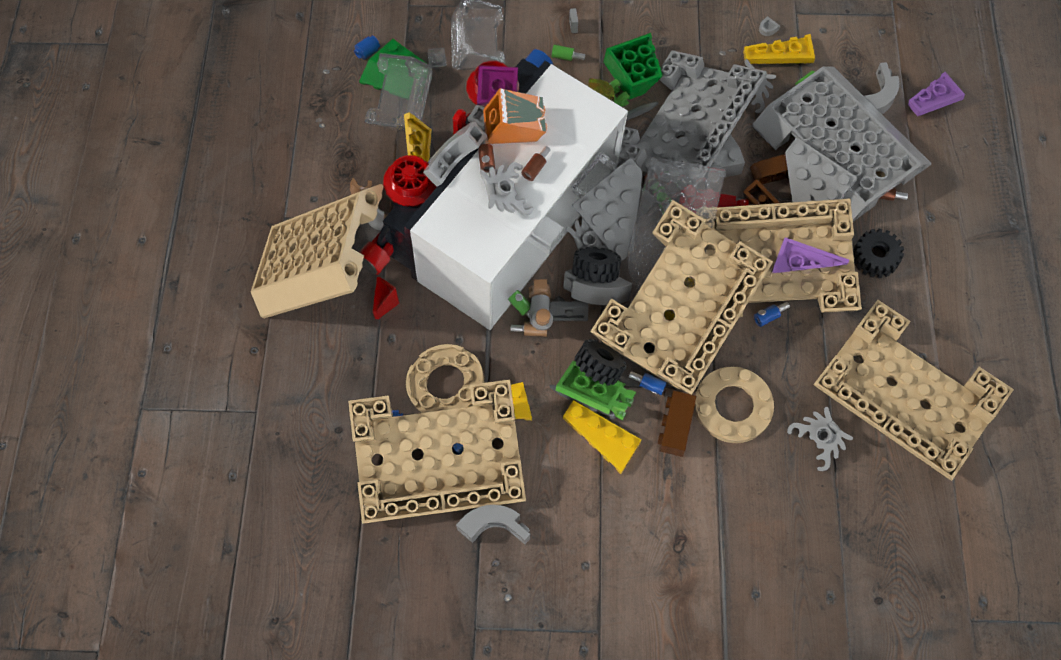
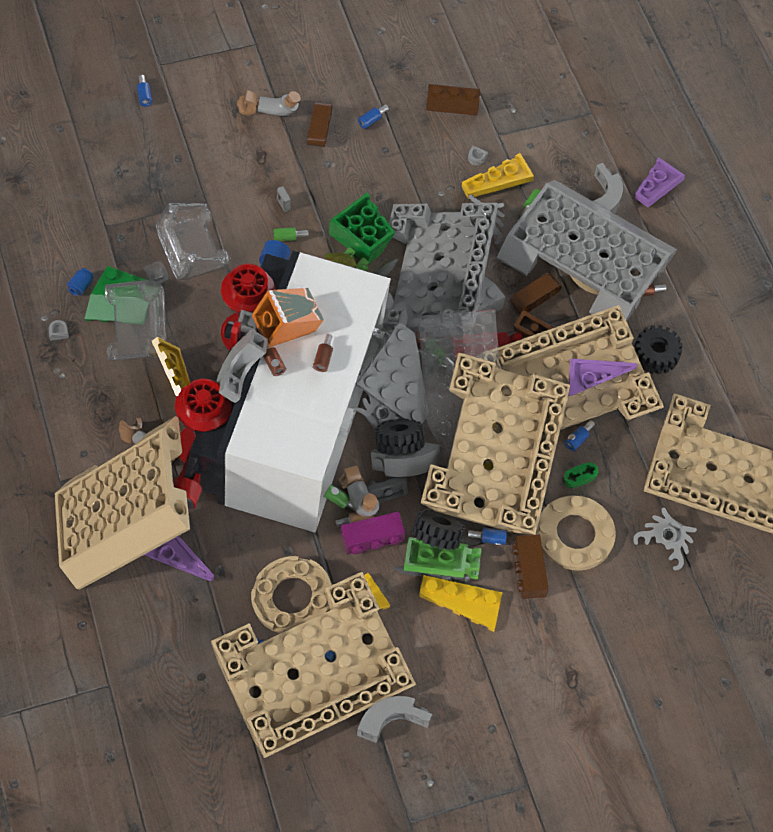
camera: 25 degrees left, 5 degrees down
red slope [373,277,399,319] -> none
magenta tile [477,66,518,106] -> none
light grey animal [480,162,534,215] -> none
light grey plate [785,137,858,202] -> none
none -> light grey tile [49,320,69,341]
none -> medium lavender wing [144,536,215,582]
none -> magenta brick [341,511,405,555]
none -> green beam [563,462,599,489]

